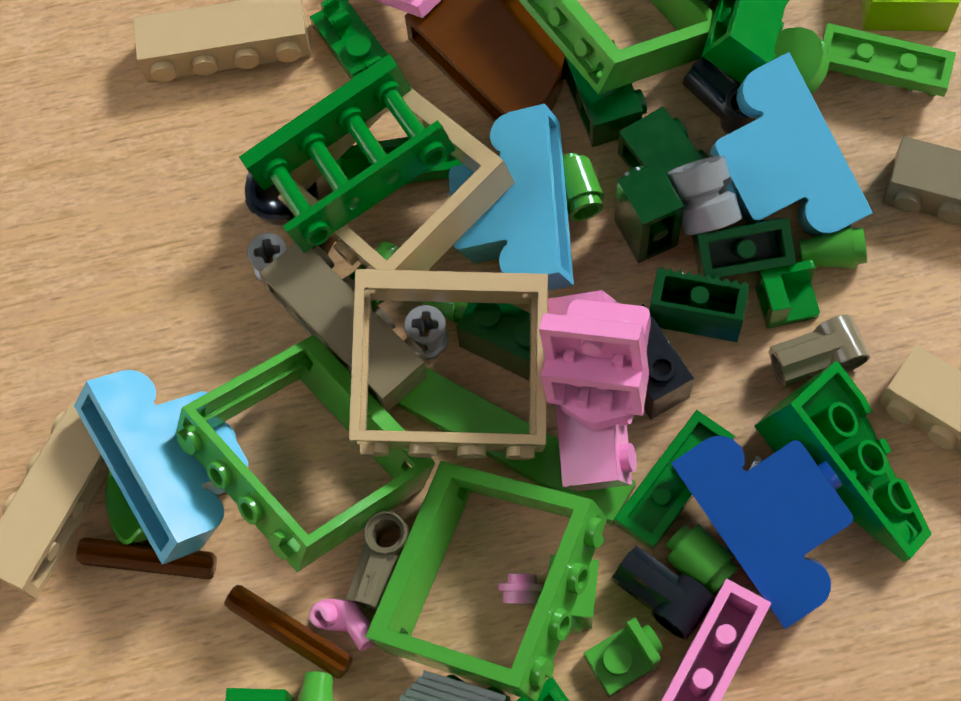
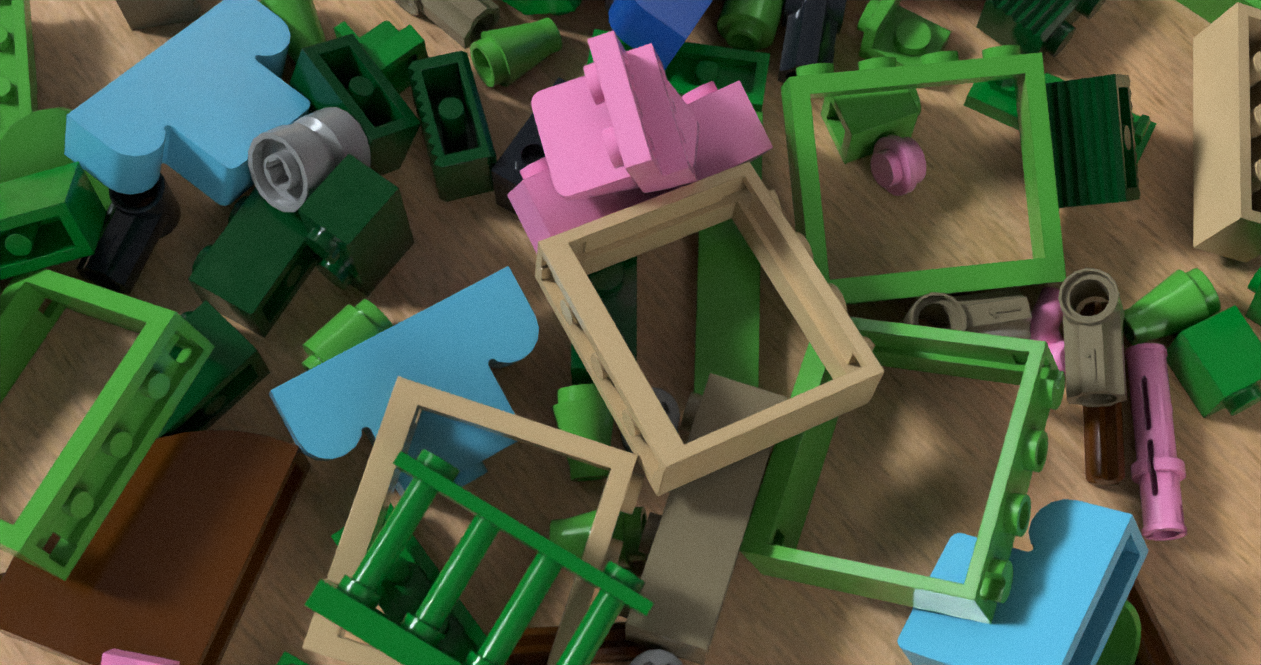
camera: 125 degrees left, 0 degrees up
none -> bright green cone [470,17,562,87]
none -> dark tan piece [1058,268,1127,407]
none -> bright pink pin [1124,343,1187,541]

